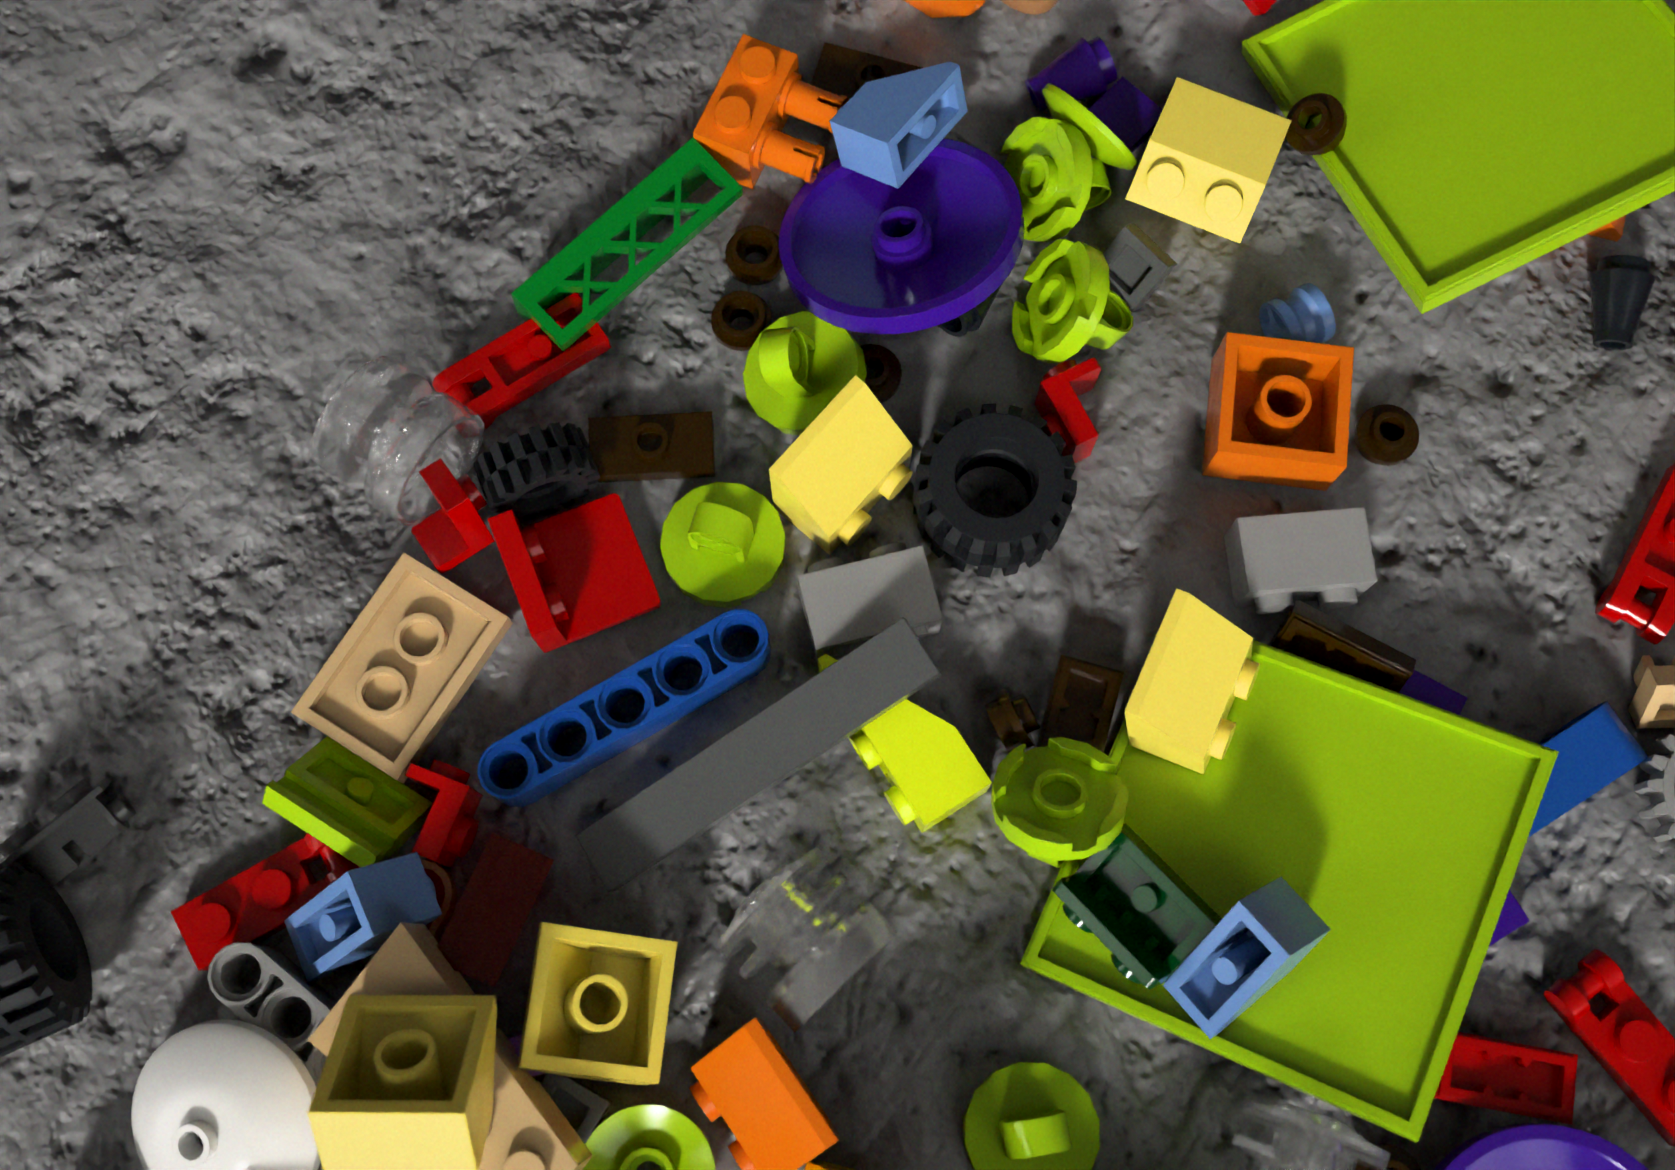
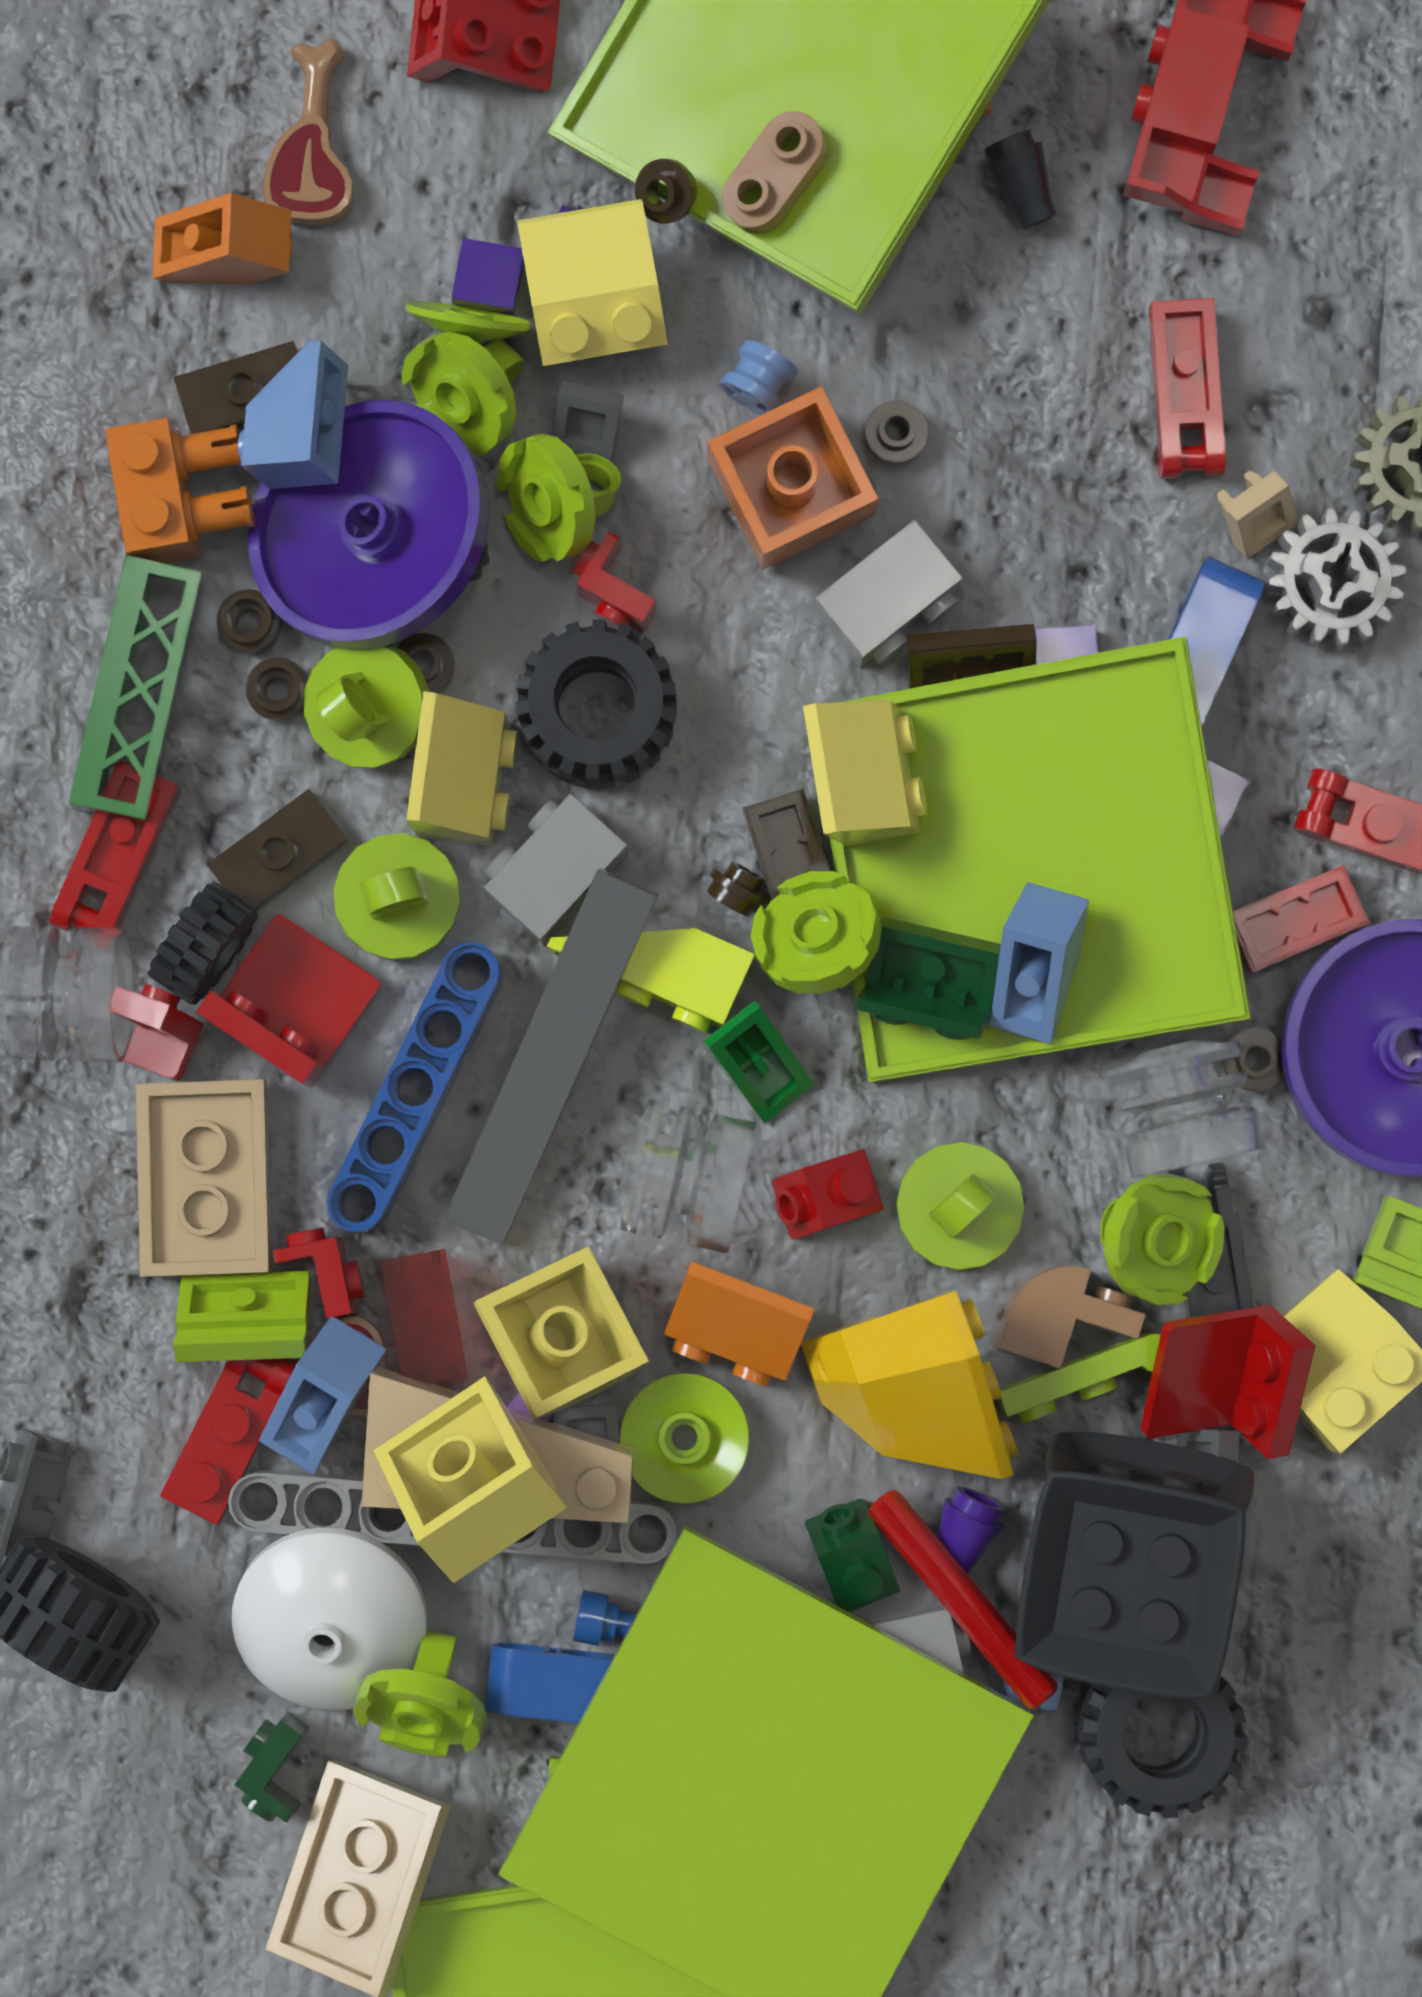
camera: 35 degrees left, 10 degrees up
dark purple cone [1025,36,1118,112] -> none
none -> green slope [703,1001,814,1124]
none -> medium nougat plate [722,111,828,233]
none -> red bracket [772,1149,885,1240]

